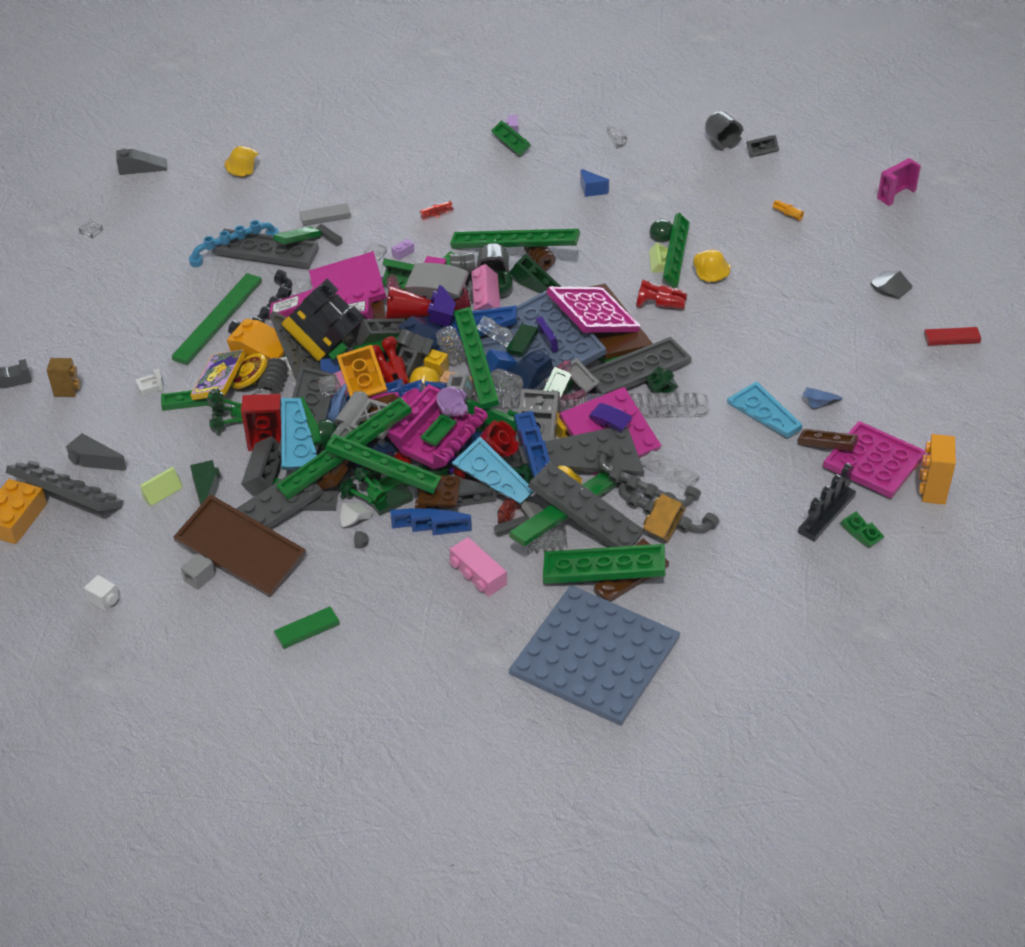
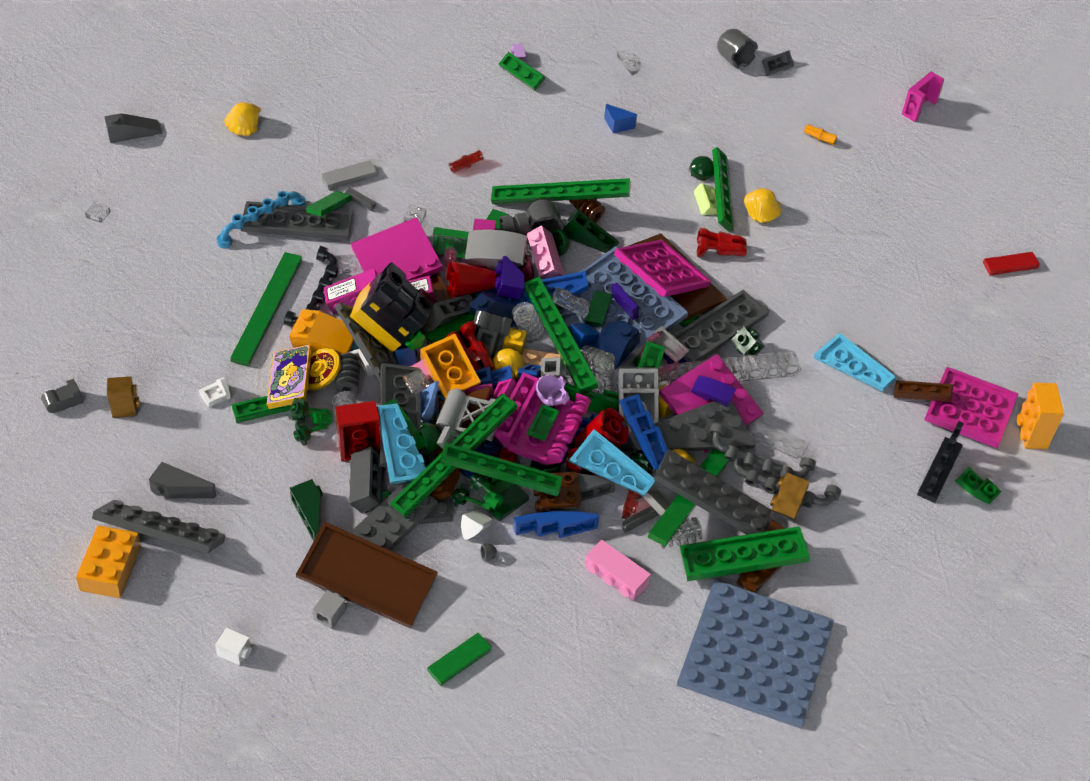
camera: 15 degrees left, 5 degrees up
yellowish green slope [140,467,182,506] -> none
lavender piece [391,239,415,261] -> none
medium blue piece [803,387,843,408] -> none
dark grey slope [870,270,913,299] -> none

